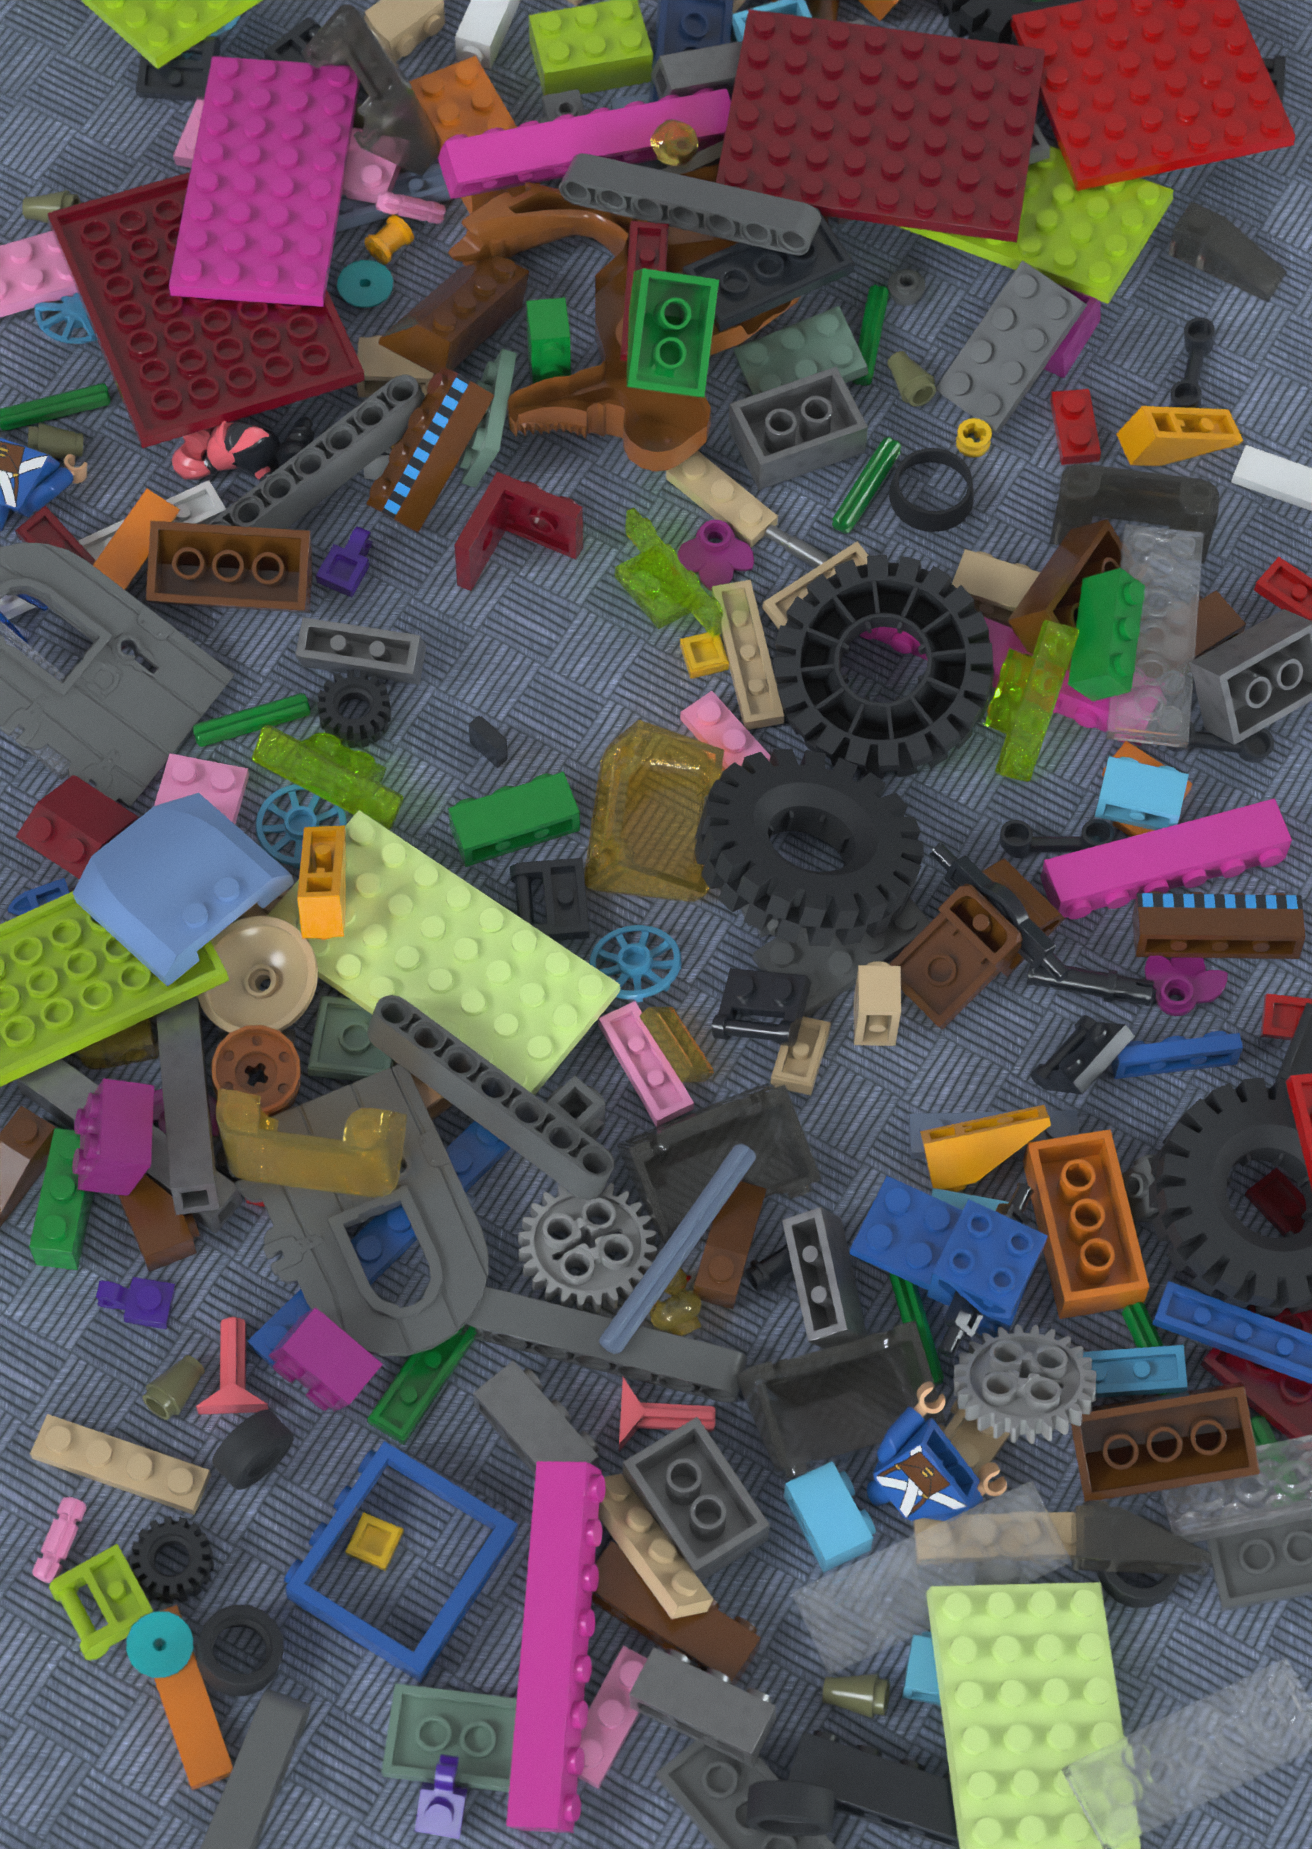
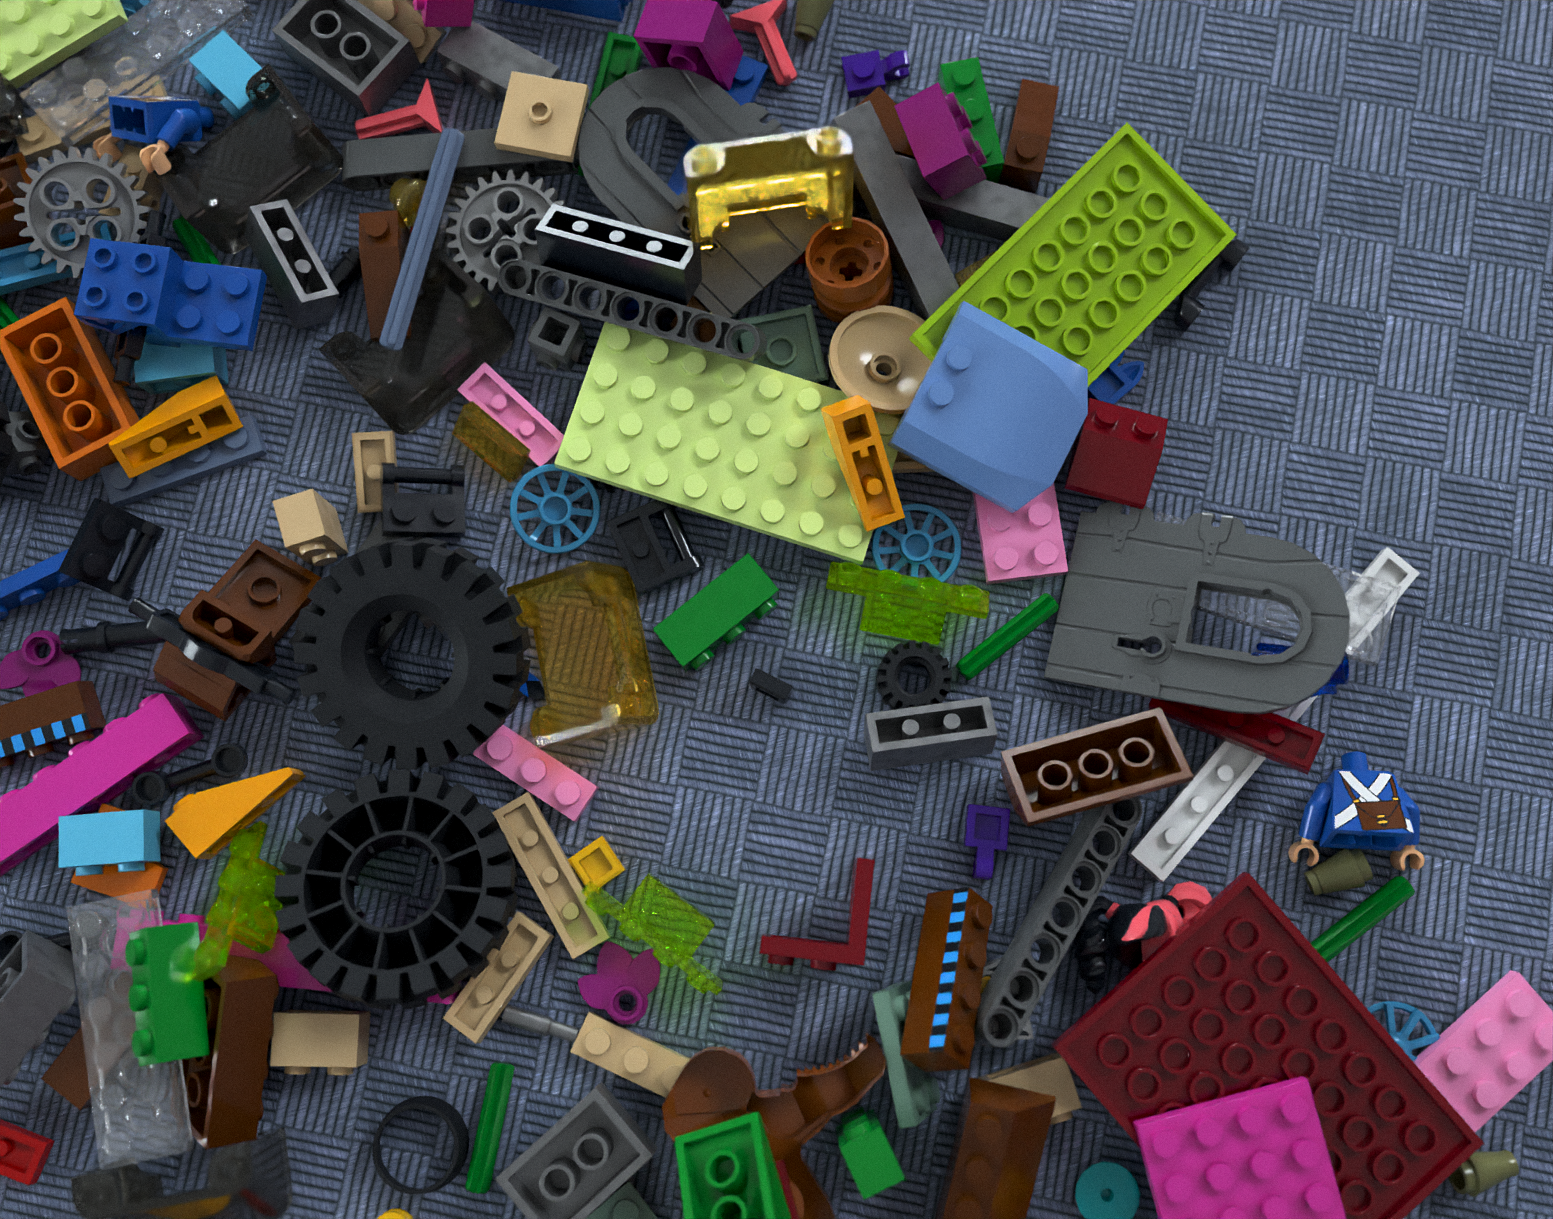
camera: 165 degrees right, 15 degrees up
orange tile [93,488,180,591] -> none
none -> light orange slope [165,767,306,859]
none -> tan plate [494,71,589,163]
none -> black brick [535,204,702,306]

